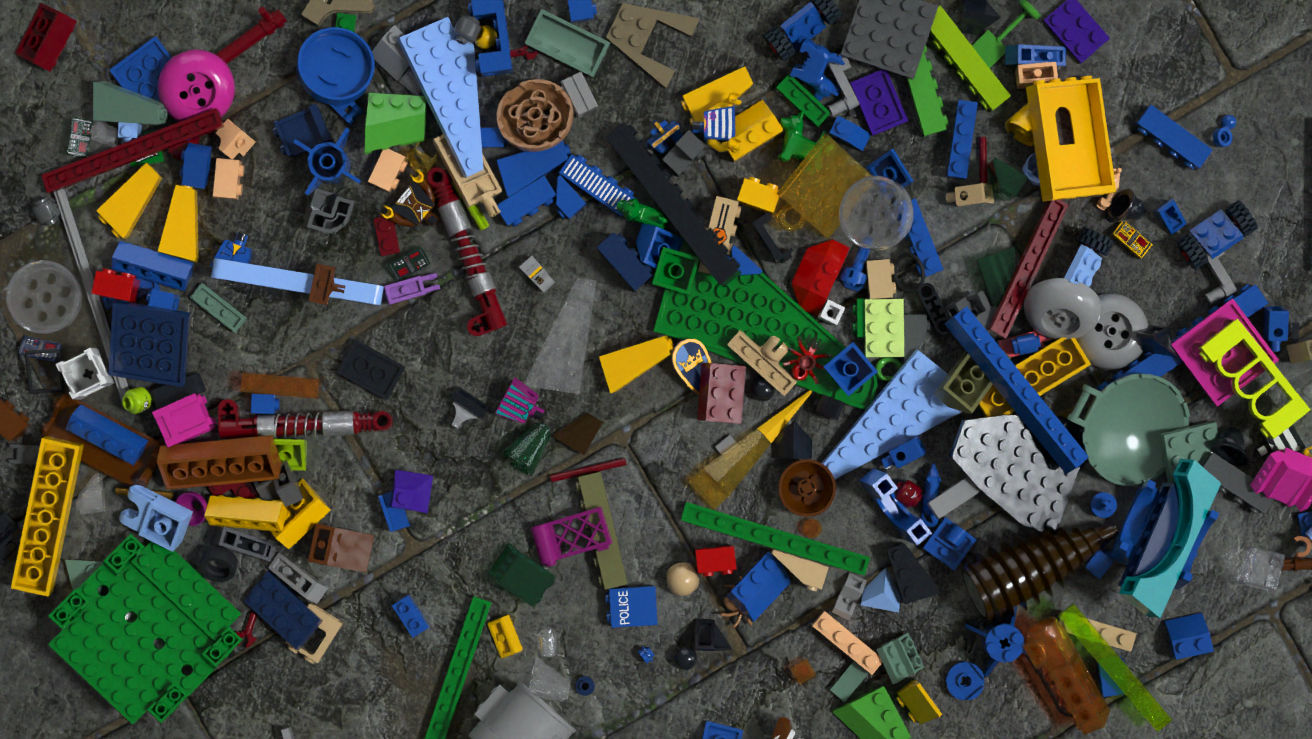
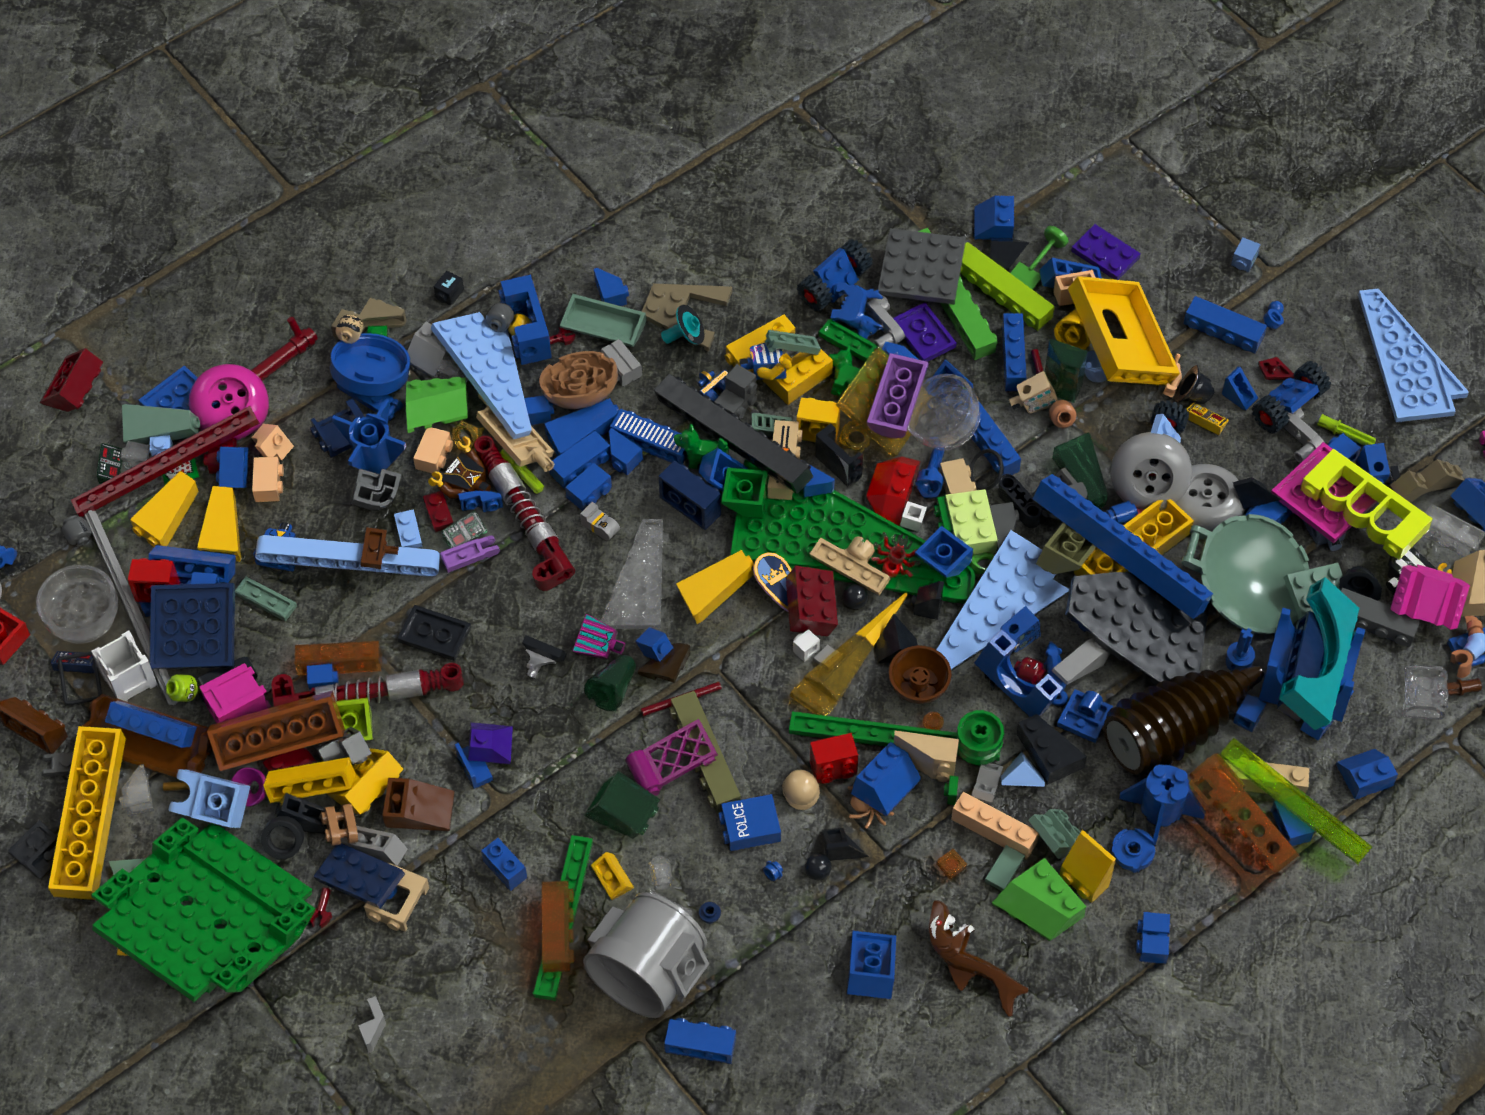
camera: 10 degrees left, 30 degrees down
dark red plate [987,200,1069,339] -> none
none -> medium nougat brick [321,804,358,846]
none -> tan head [335,314,364,344]
none -> light blue plate [394,509,422,548]
none -> blue slope [458,491,503,512]
none -> clear orange brick [542,881,574,972]
none -> blue brick [565,463,612,511]
none -> blue brick [636,627,673,662]
none -> teal piece [661,305,705,345]
none -> sand green slope [752,413,791,437]
none -> sand green hinge [765,330,821,355]
none -> white plate [793,629,820,662]
none -> medium lavender brick [867,353,929,438]
none -> green plate [944,776,959,805]
none -> green wheel [956,710,1004,765]
none -> nougat head [1049,400,1076,428]
none -> medium blue brick [1231,238,1261,272]
none -> dark red piece [1258,357,1294,380]
none -> lime axle [1317,414,1376,445]

